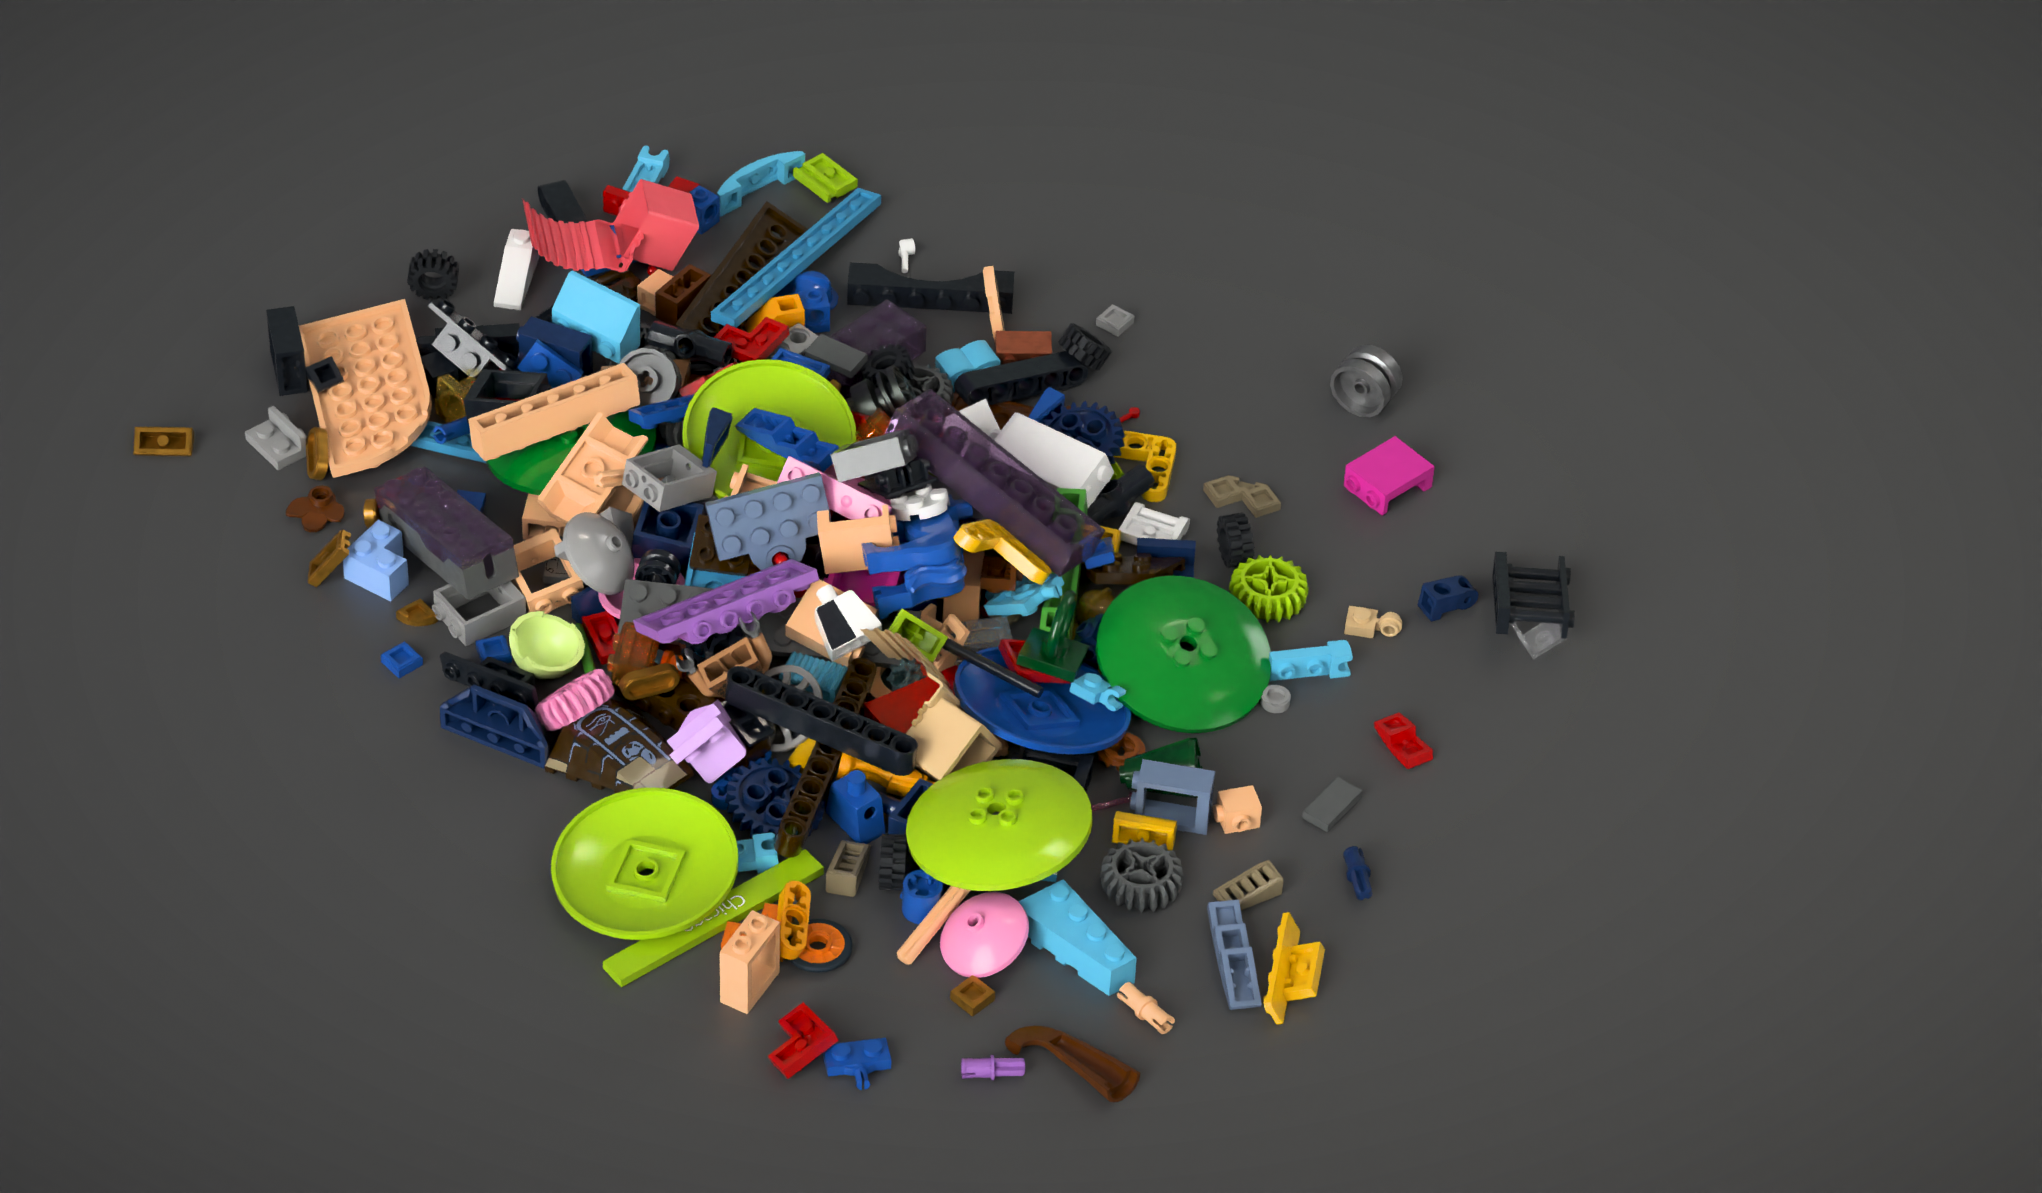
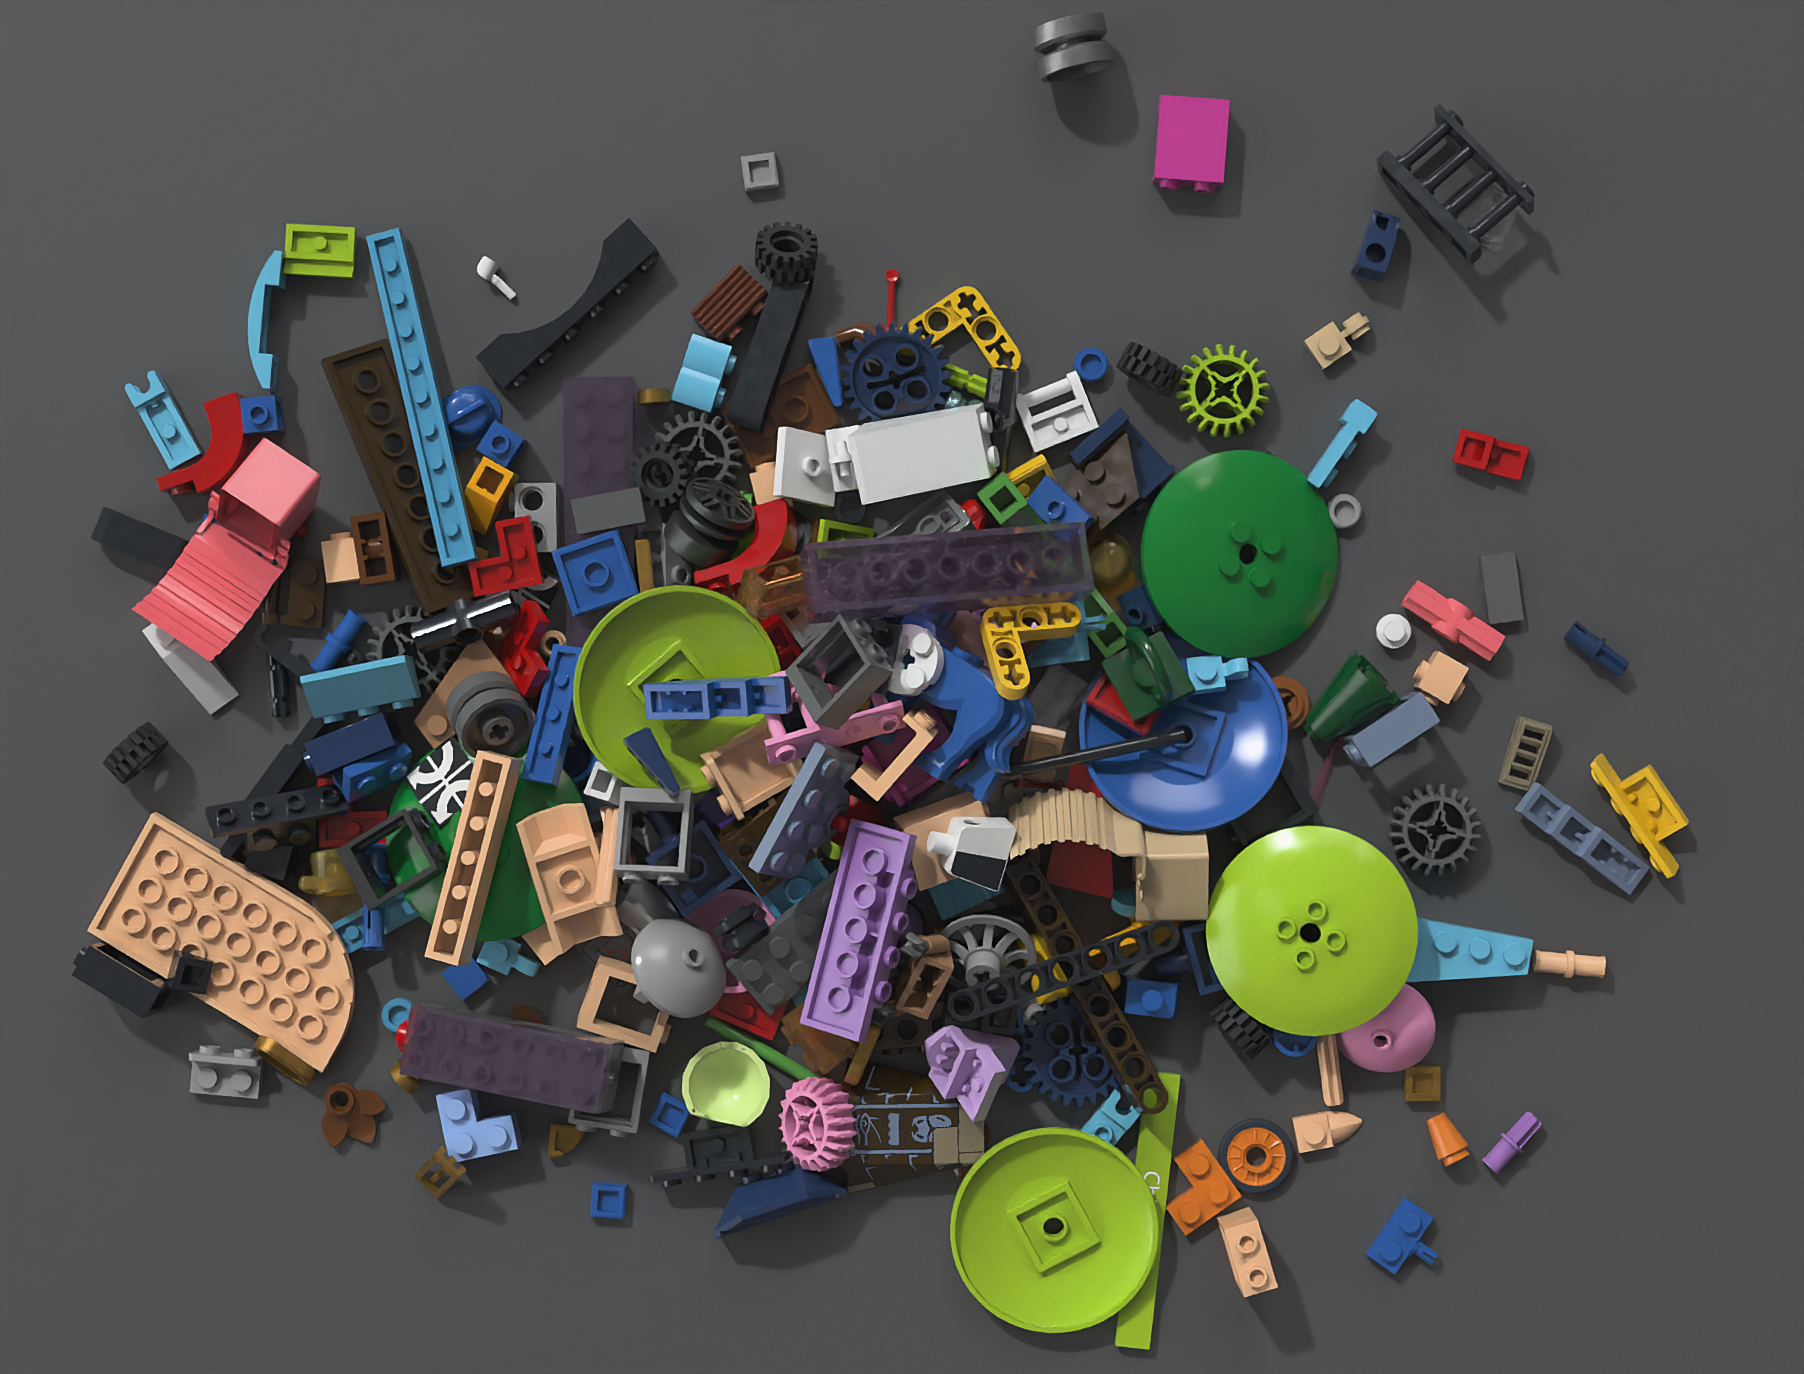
camera: 35 degrees left, 45 degrees up
pearl gold slope [133,427,195,456] -> none
red plate [768,1002,839,1079] -> none
light orange beam [777,881,811,960] -> none
dark tan slope [826,840,871,897] -> none
lime slope [889,608,948,662] -> none
light nougat tile [983,266,1005,342] -> none
reddish brown animal [1005,1026,1141,1102] -> none
yellow brick [1112,811,1177,851] -> none
dark tan tile [1203,475,1281,518] -> none
none -> medium azure plate [476,939,541,977]
none -> pearl gold tile [637,388,672,406]
none -> blue tile [1073,347,1108,383]
none -> light nougat plate [1291,1111,1363,1153]
none -> white plate [1376,614,1411,648]
none -> coral piece [1401,580,1505,661]
none -> orange cone [1426,1112,1470,1166]

